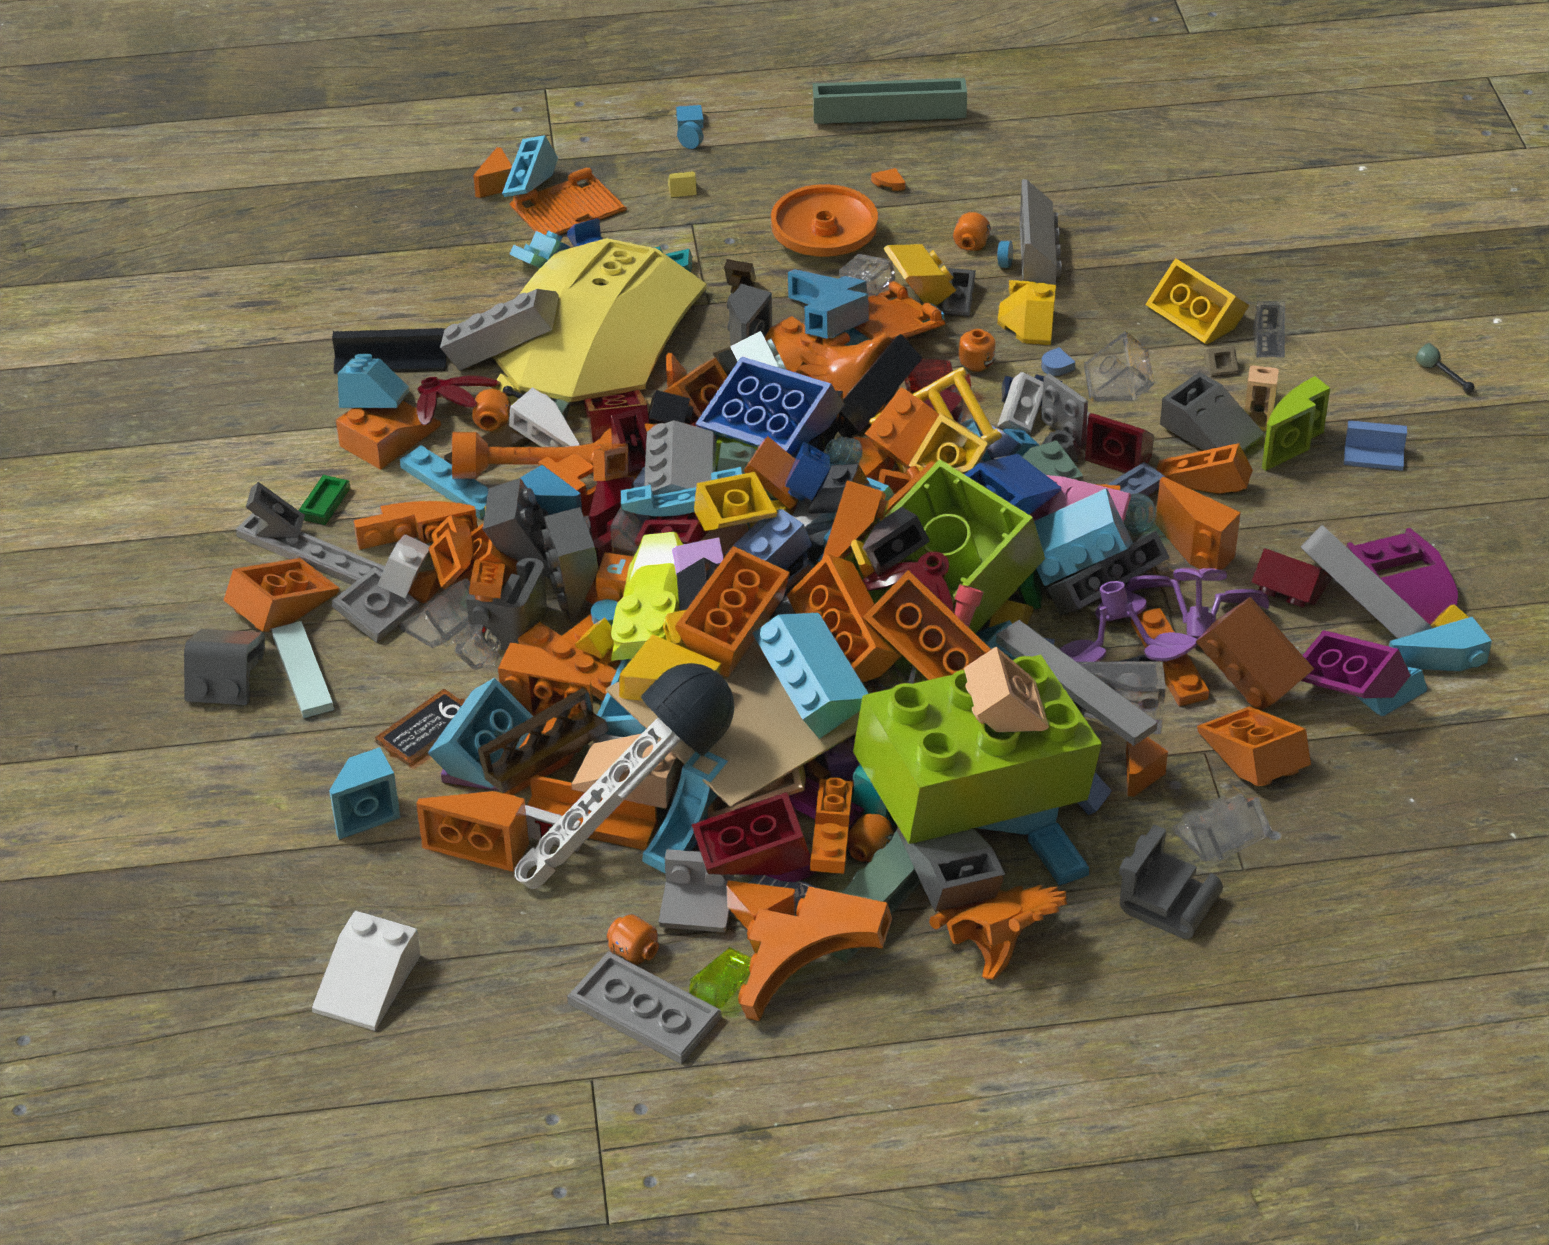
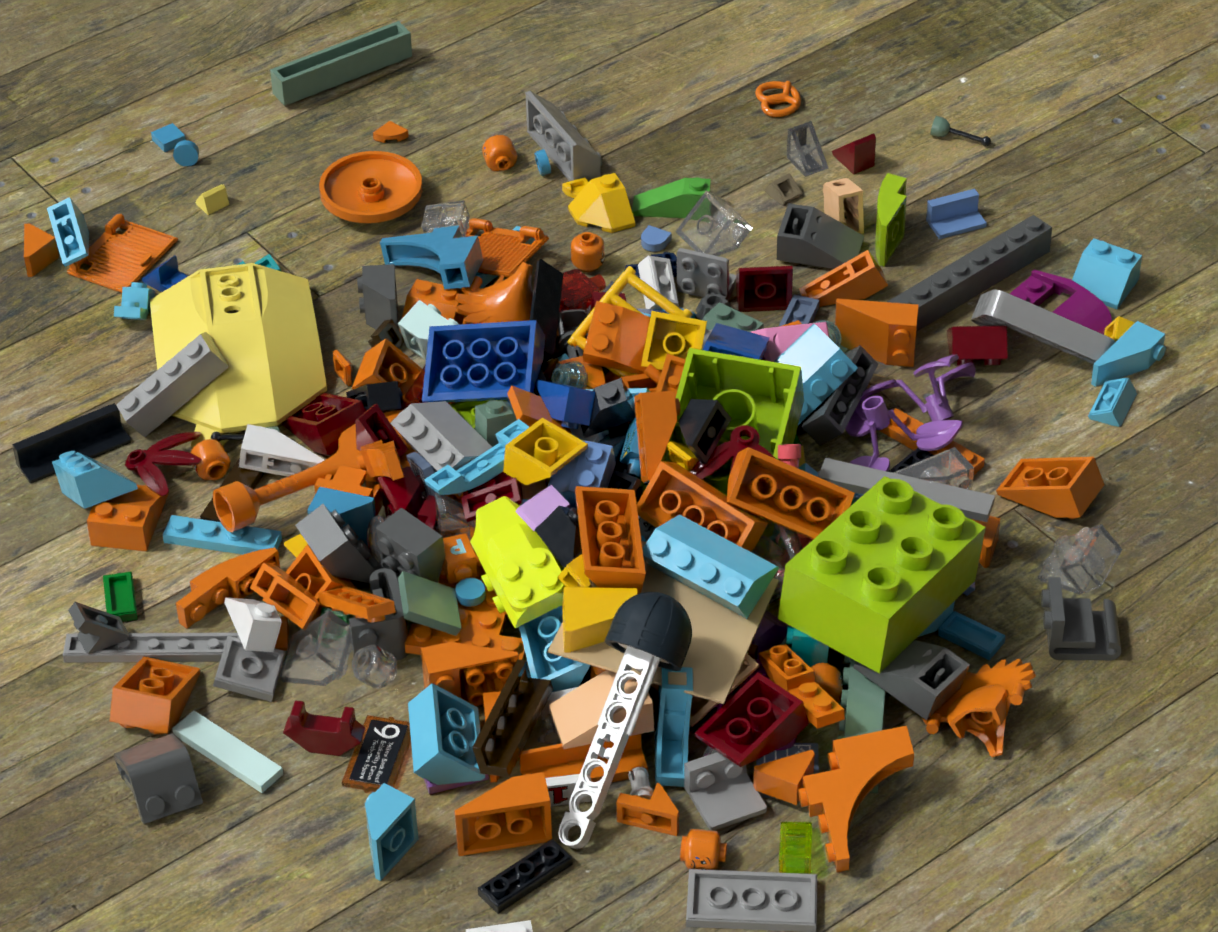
camera: 30 degrees left, 0 degrees up
yellow slope [575,617,614,658] -> none
dark brown tile [724,259,756,293] -> none
yellow slope [883,244,956,306] -> none
dark grey slope [942,268,976,317] -> none
light nougat slope [964,647,1049,732] -> none
yellow slope [1145,258,1250,345] -> none
dark orange slope [1195,597,1314,711] -> none
magenta slope [1301,630,1411,698] -> none
none -> dark red piece [283,700,365,756]
none -> sand green tile [398,571,462,636]
none -> black tile [478,839,573,914]
none -> orange slope [616,782,679,836]
none -> white pin [628,767,654,799]
none -> bright green slope [632,177,711,219]
none -> orange piece [755,81,801,117]
none -> dark red slope [832,133,876,175]
none -> dark grey brick [887,215,1052,331]
none -> medium azure slope [1072,238,1142,309]

